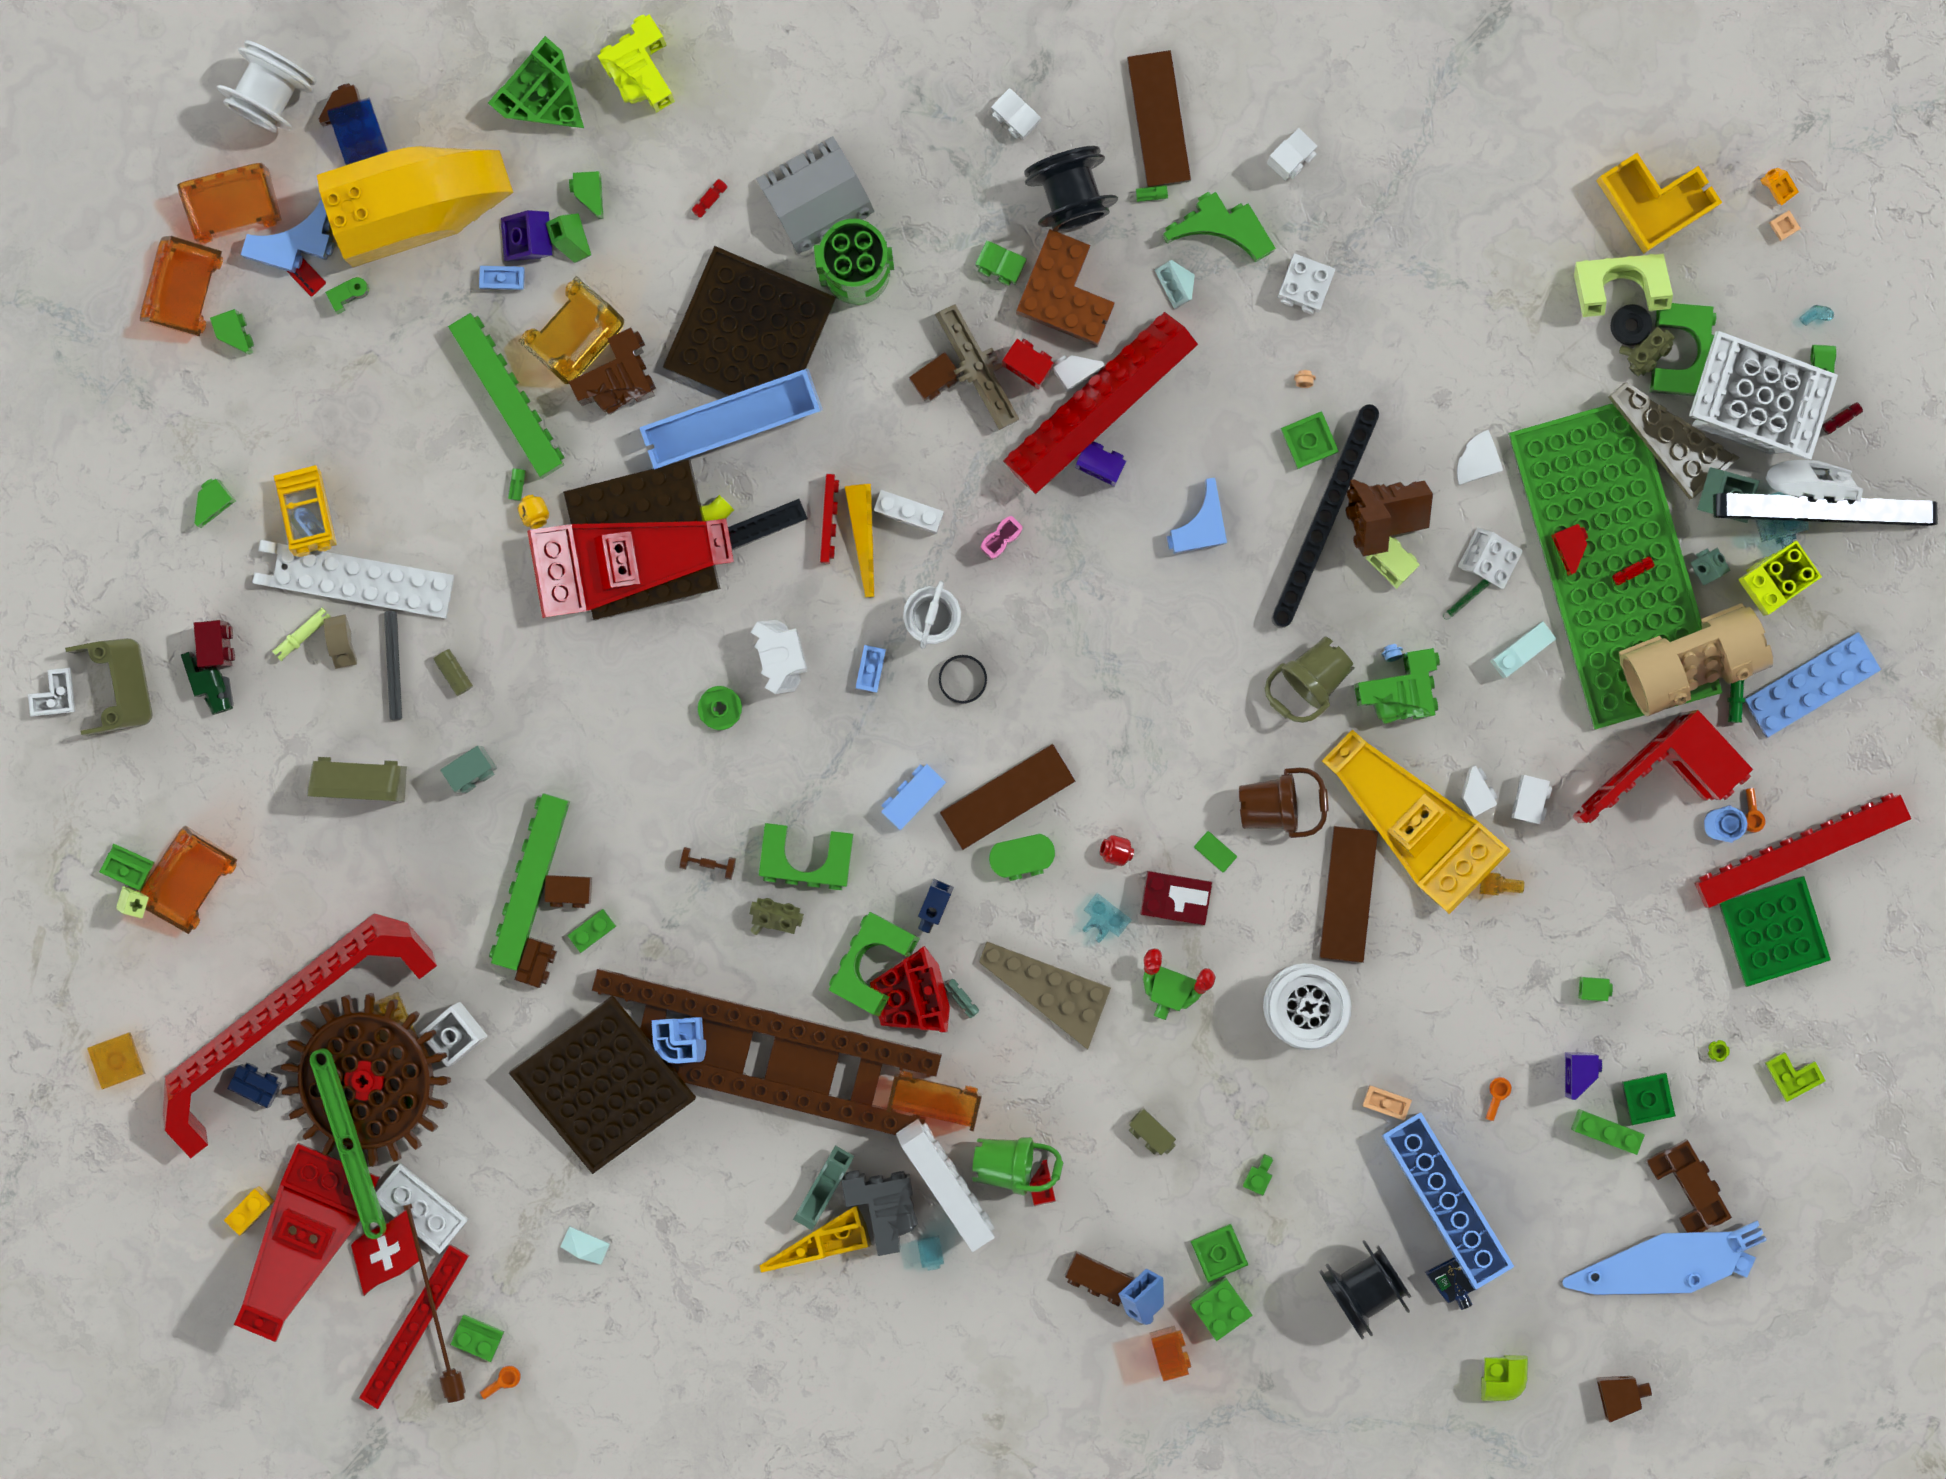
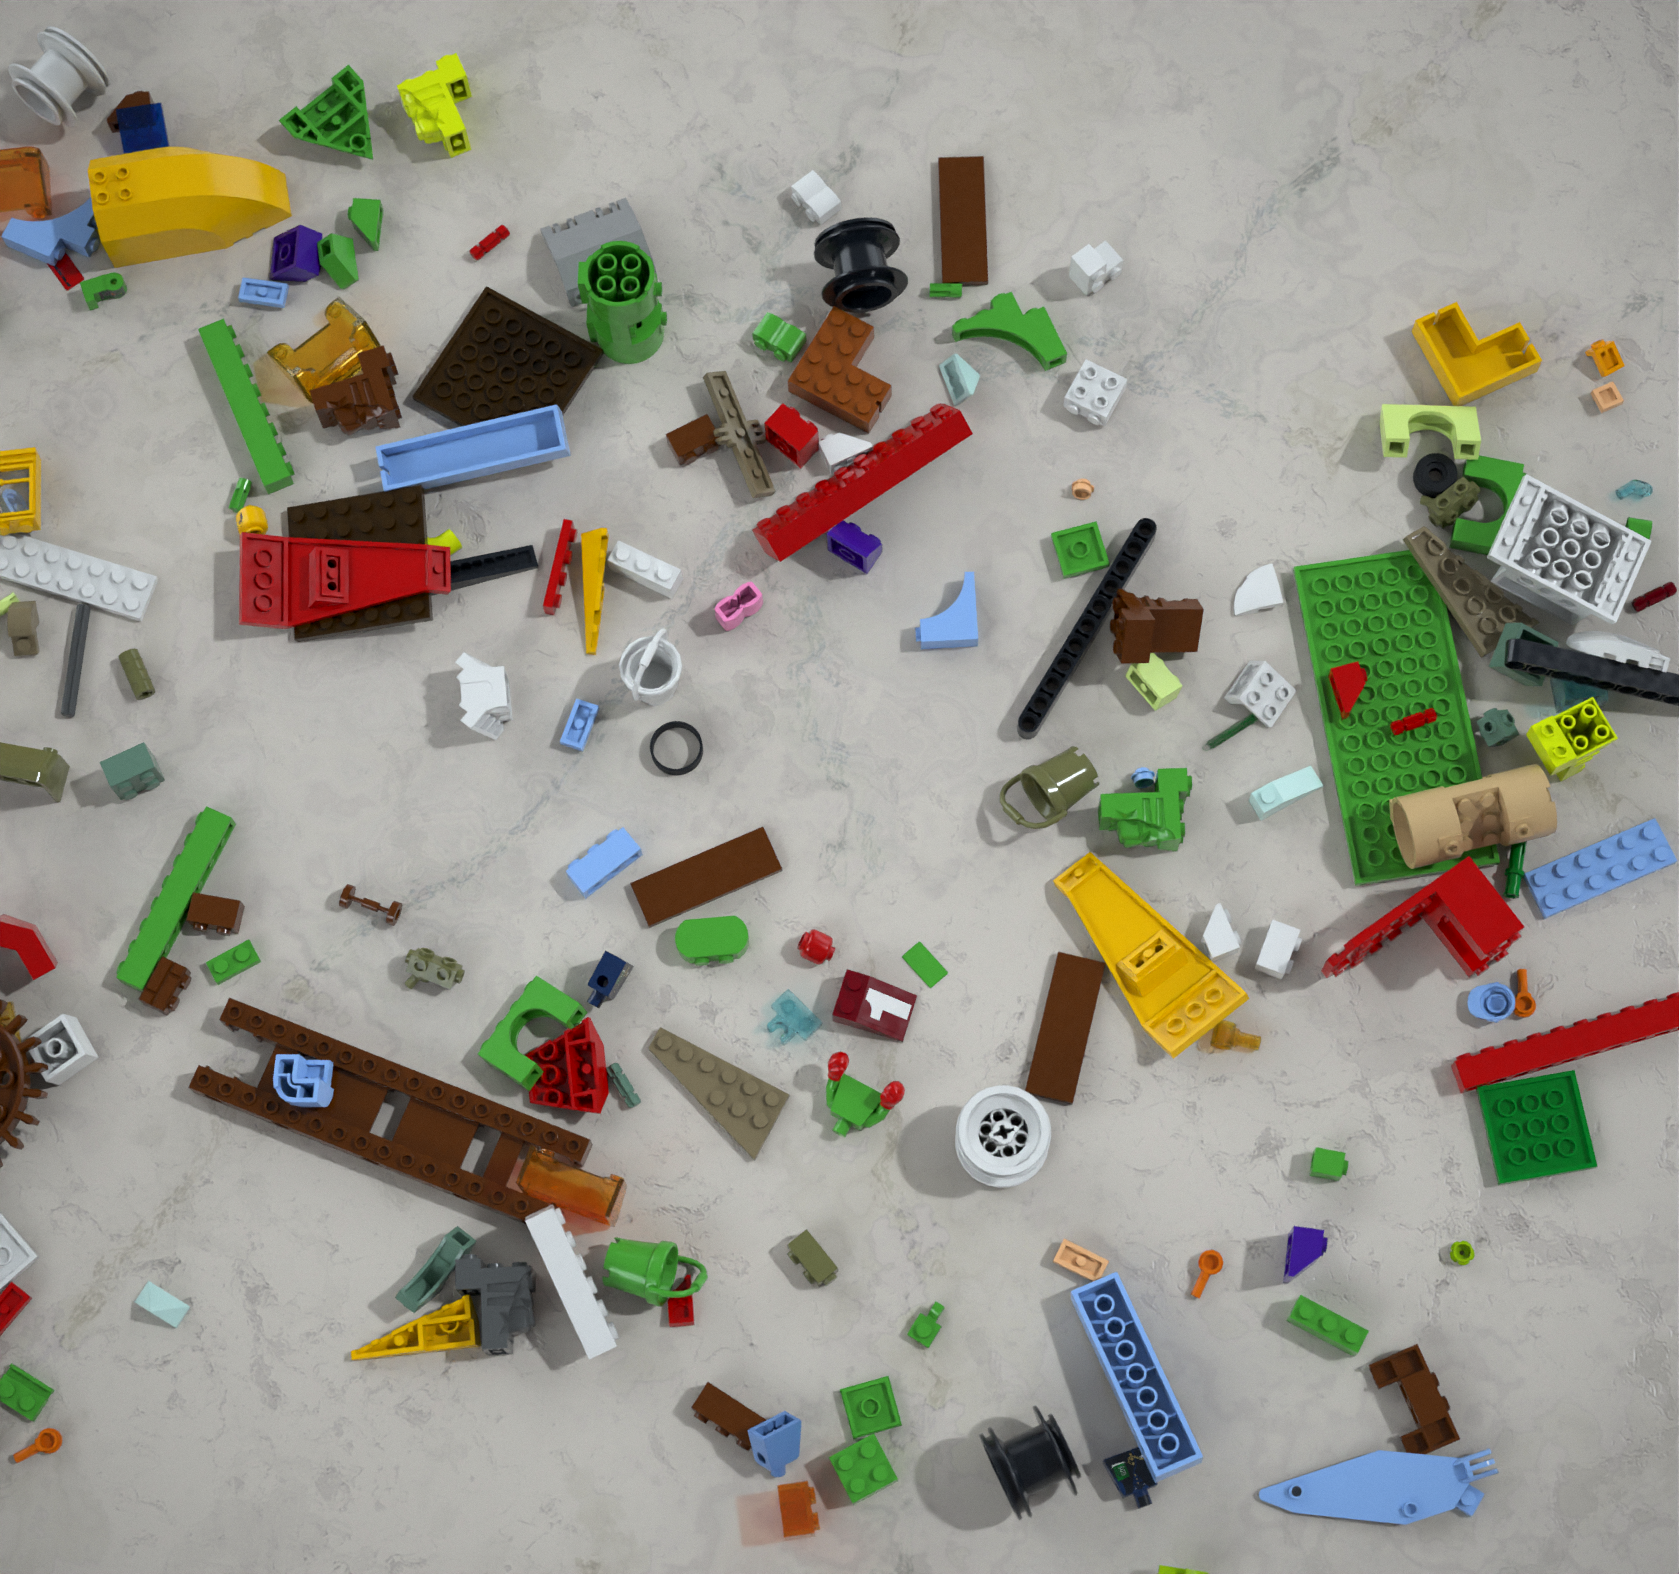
camera: 15 degrees right, 15 degrees down
dark brown plate [509,995,696,1174] -> none
bright green plate [698,686,742,730] -> none
bright green arch [759,823,854,890] -> none
clear light blue brick [917,1235,944,1271] -> none
reddish brown piece [1239,767,1329,838] -> none
green plate [1622,1073,1676,1125] -> none
lime plate [1764,1052,1826,1102] -> none

